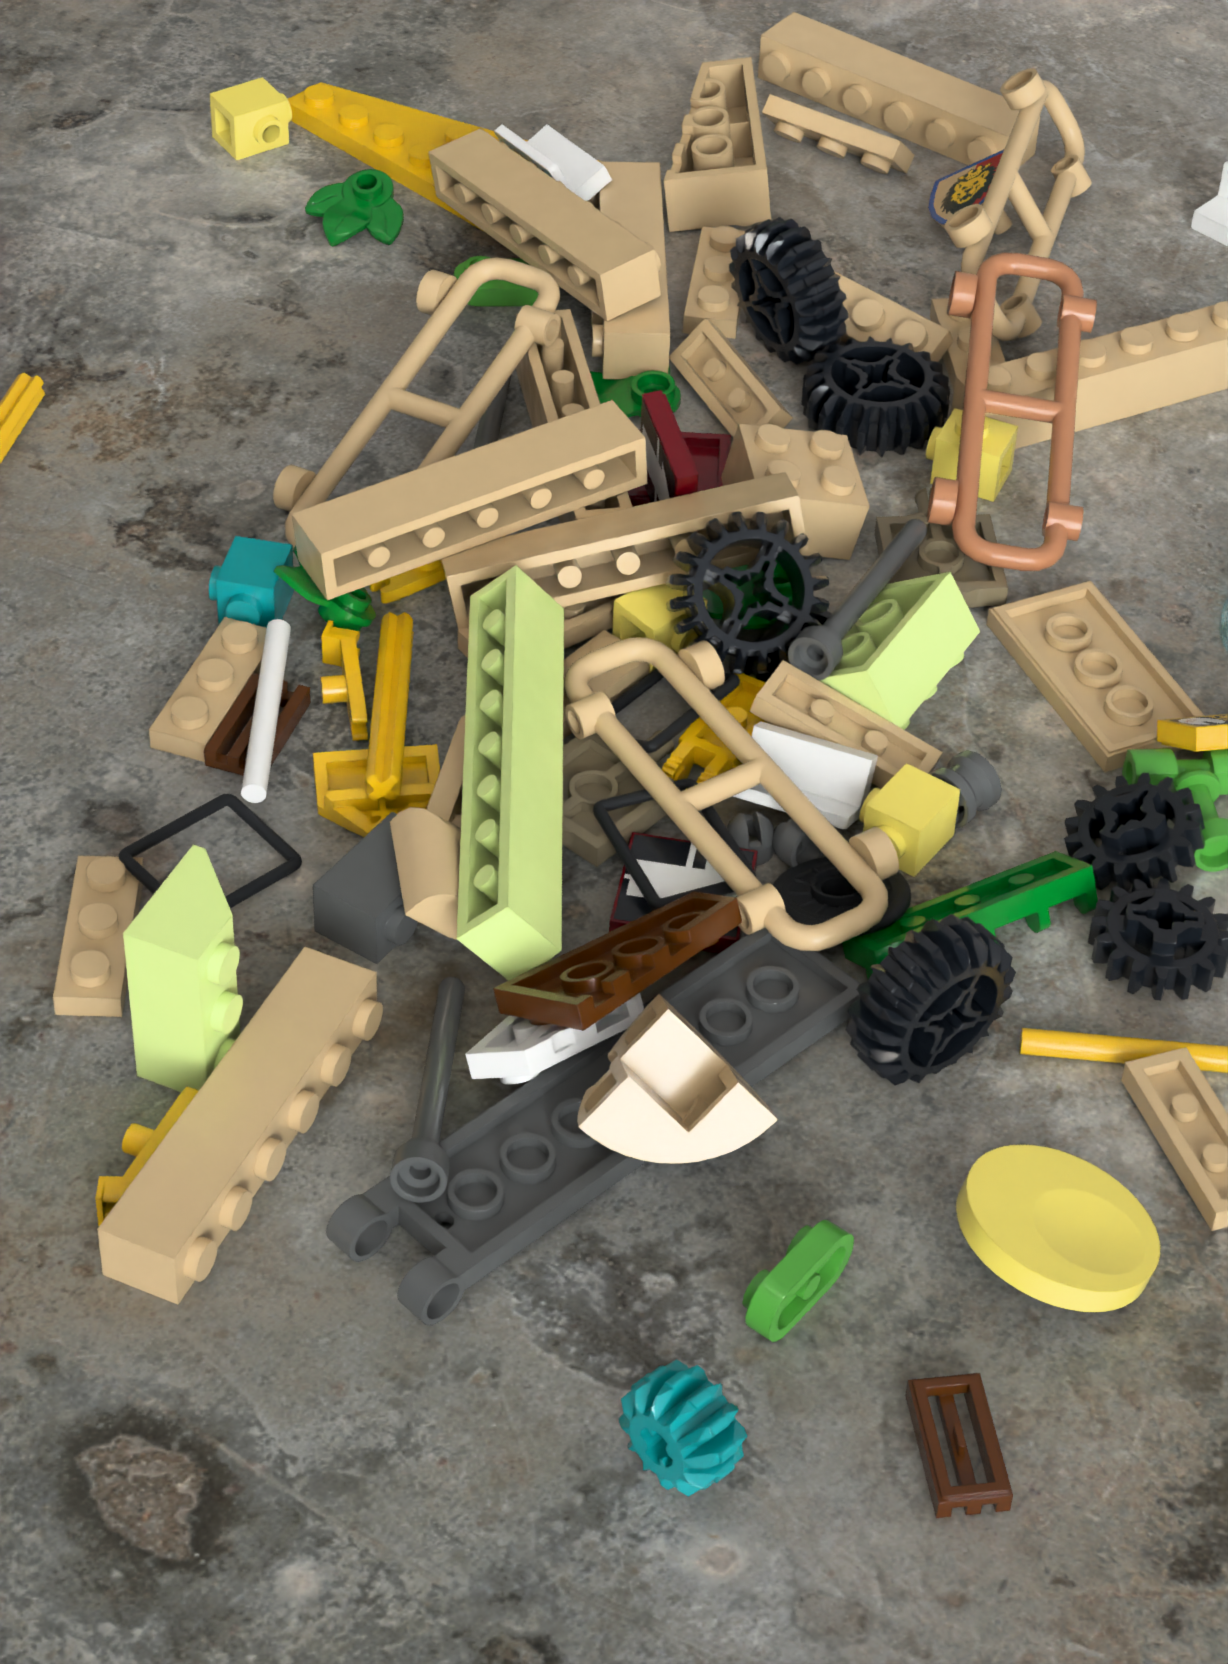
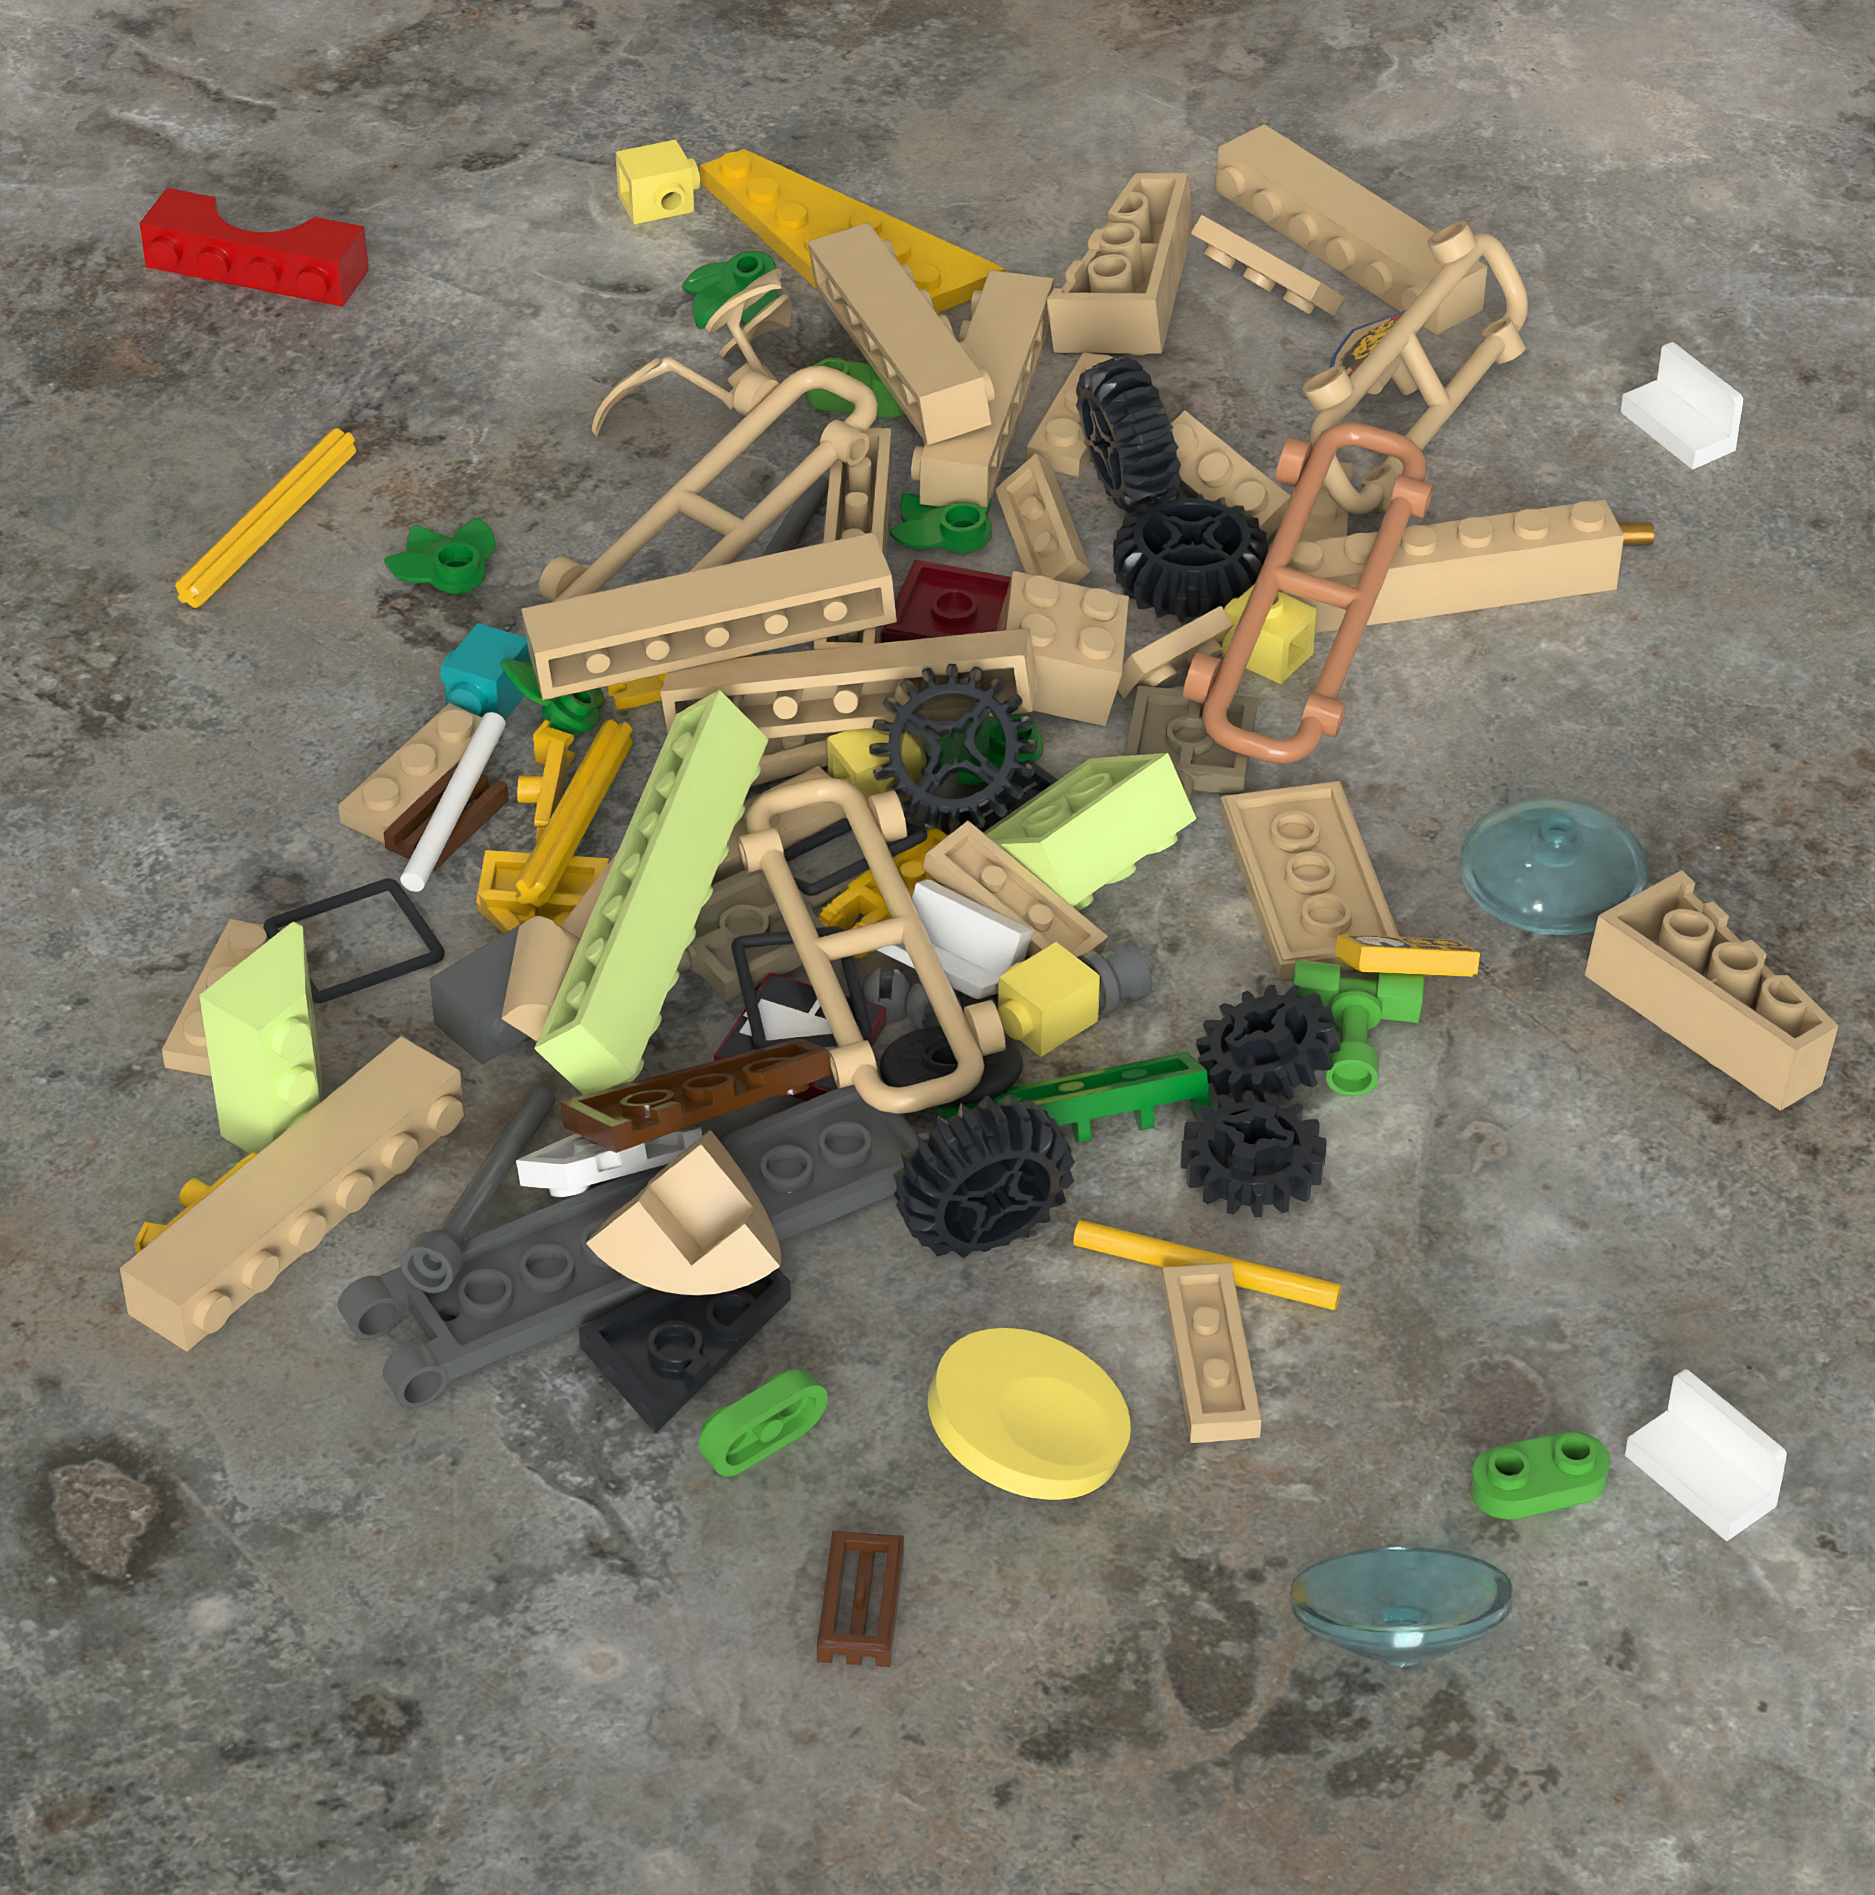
camera: 15 degrees right, 0 degrees up
white panel [494,124,612,201] -> none
teal gear [618,1359,748,1497] -> none
tile [640,390,699,503] -> none
dark grey piece [788,519,927,680] -> none
none -> green plate [384,518,496,594]
none -> black wing [579,1268,791,1434]
none -> tan plant [592,268,792,437]
none -> tan plate [1117,606,1234,699]

